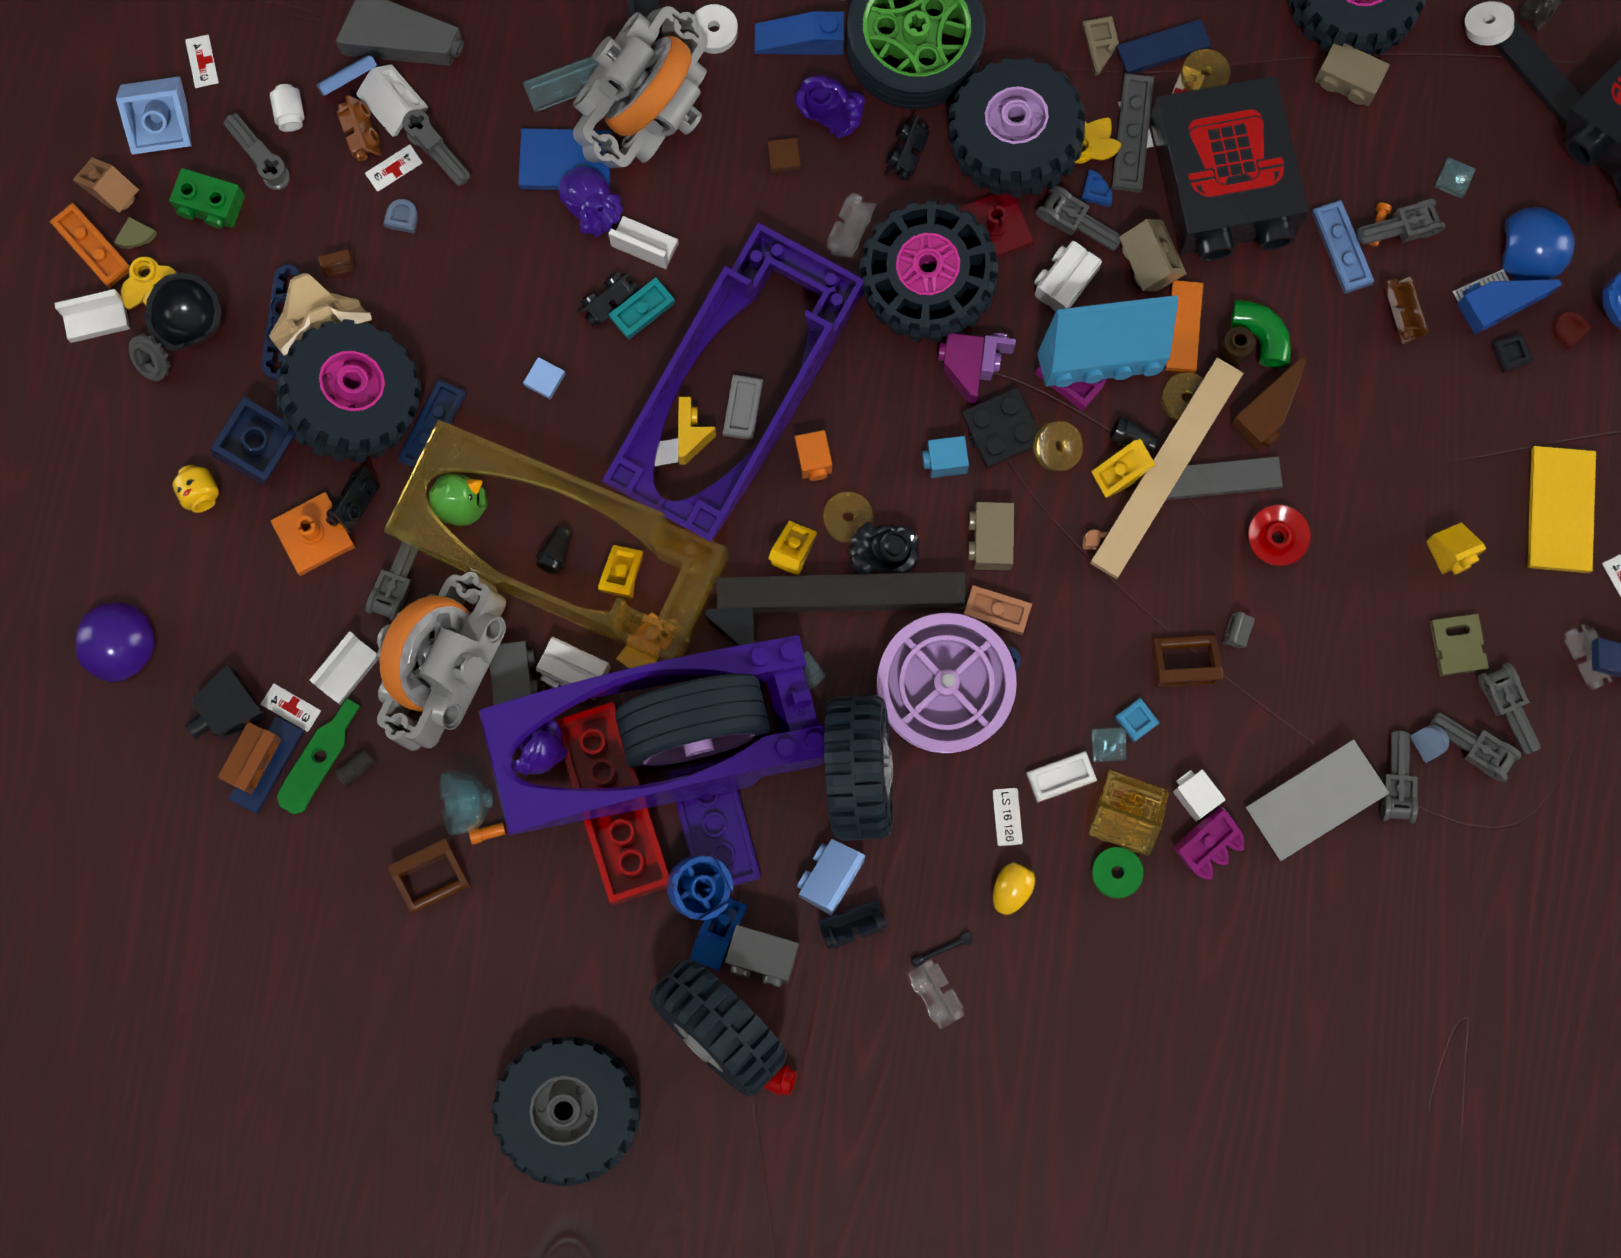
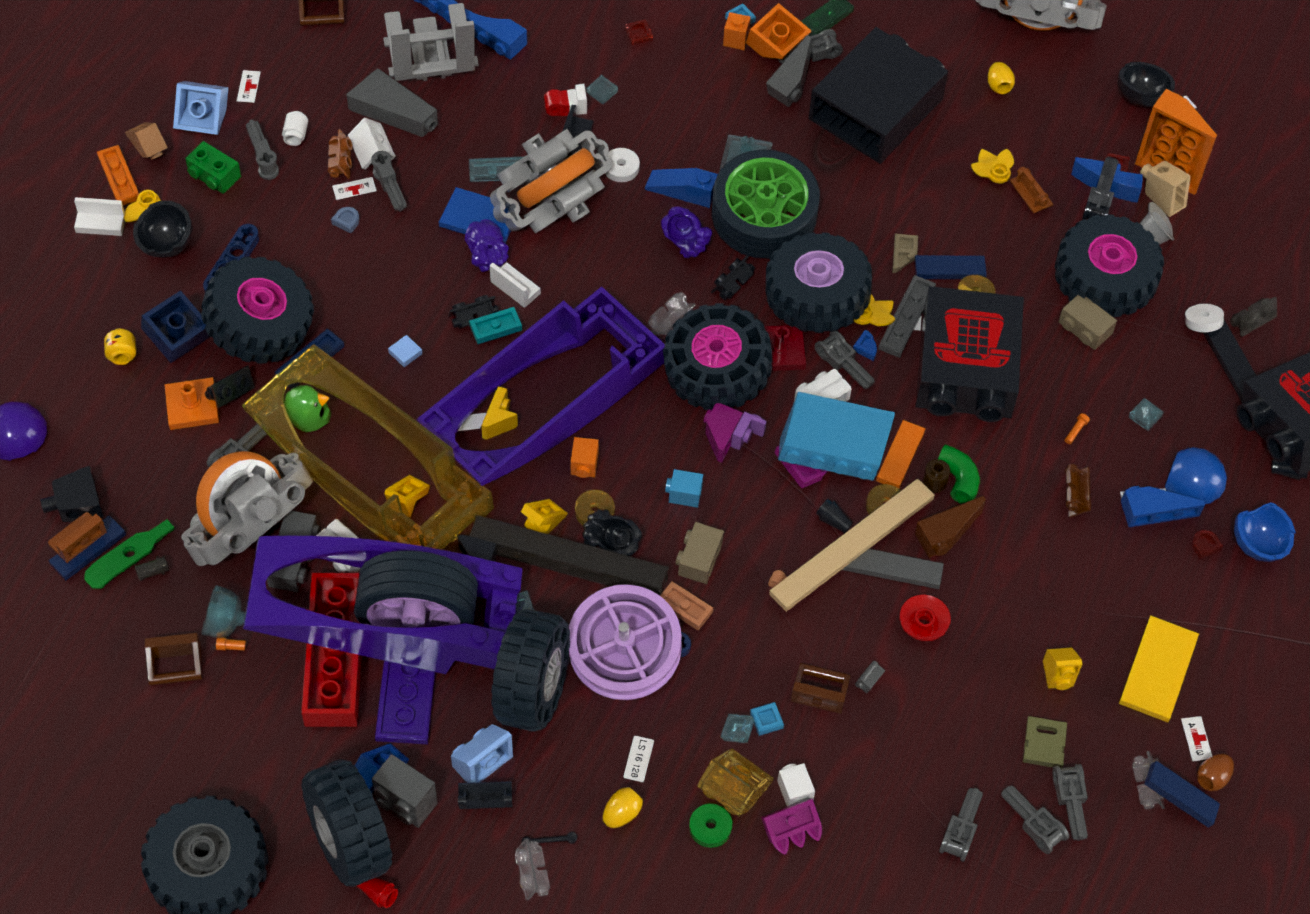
camera: 15 degrees right, 20 degrees down
olive tile [114,217,158,249] -> none
dark grey gear [129,333,171,381] -> none
white sticker [261,683,321,732] -> none
tan piece [269,273,372,356] -> none
white panel [309,631,378,705] -> none
medium blue tile [316,55,377,96] -> none
reddish brown tile [318,249,356,277] -> none
dark purple hair [511,719,568,776] -> none
black cone [536,526,573,575] -> none
blue cylinder [667,855,733,920] -> none
light grey tile [723,375,763,440] -> none
reddish brown tile [767,138,801,173] -> none
black plate [961,388,1043,469] -> none
white tile [1026,751,1097,803] -> none
clear yellow piece [1033,421,1083,471] -> none
yellow slope [1091,439,1156,498] -> none
dark tan brick [1119,219,1187,291] -> none
light grey tile [1246,740,1389,861] -> none
medium blue tile [1311,200,1374,294] -> none
dark grey connector [1357,199,1446,245] -> none
sand blue tile [1410,725,1449,763] -> none
black tile [1491,333,1533,373] -> none

